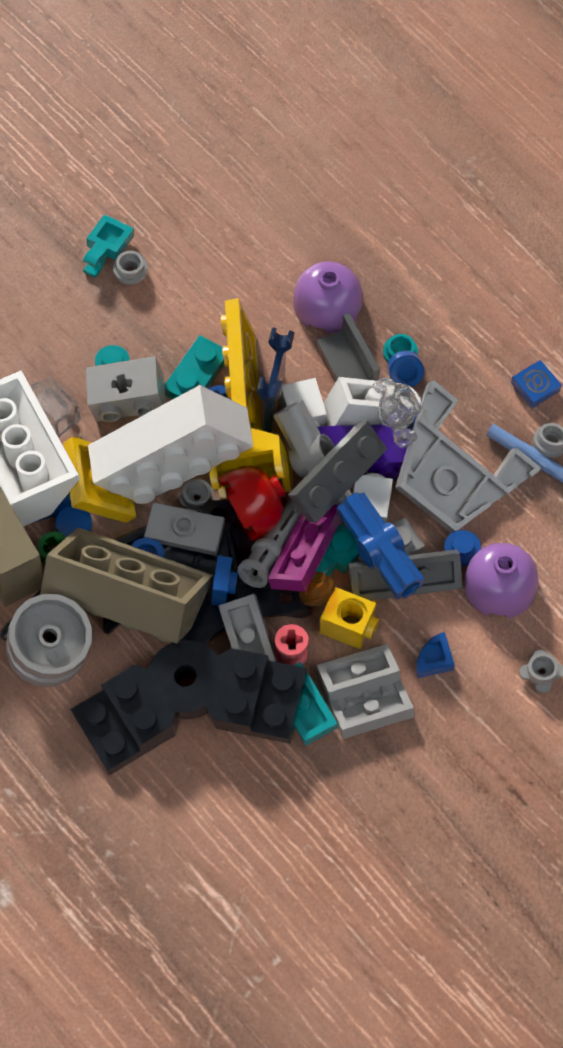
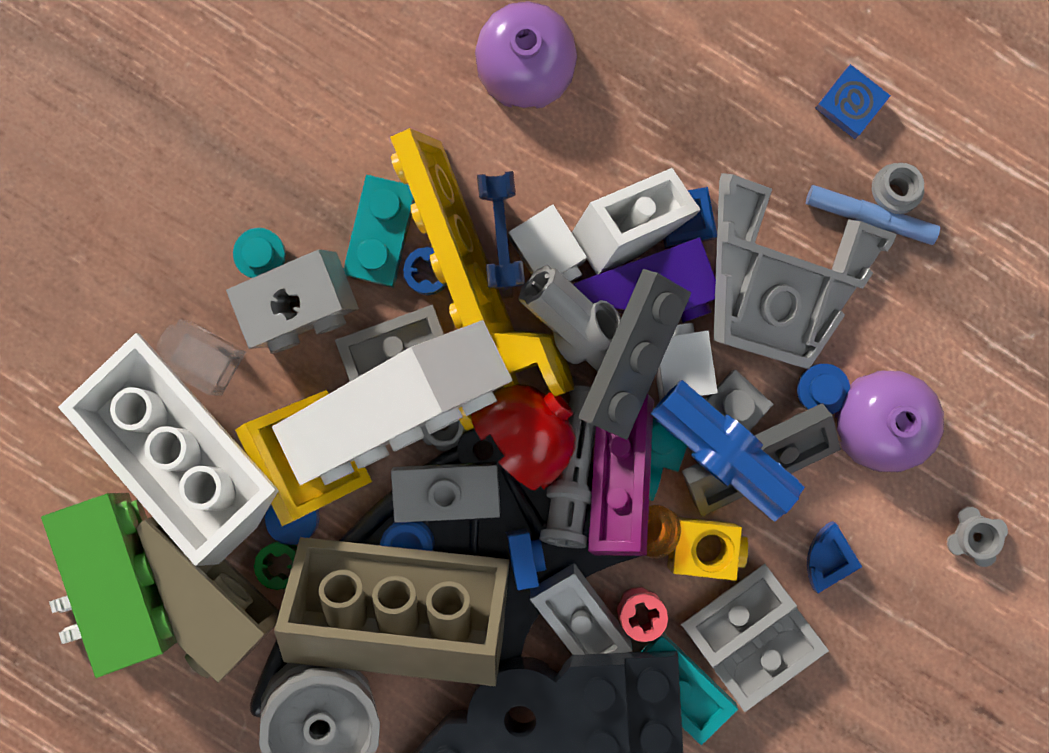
camera: 20 degrees left, 25 degrees up
teal plate [83,214,134,278] -> none
light grey plate [113,251,148,285] -> none
dark grey panel [316,313,380,383] -> none
clear piece [373,377,423,448] -> none
teal plate [383,334,418,363] -> none
blue tile [387,351,424,388] -> none

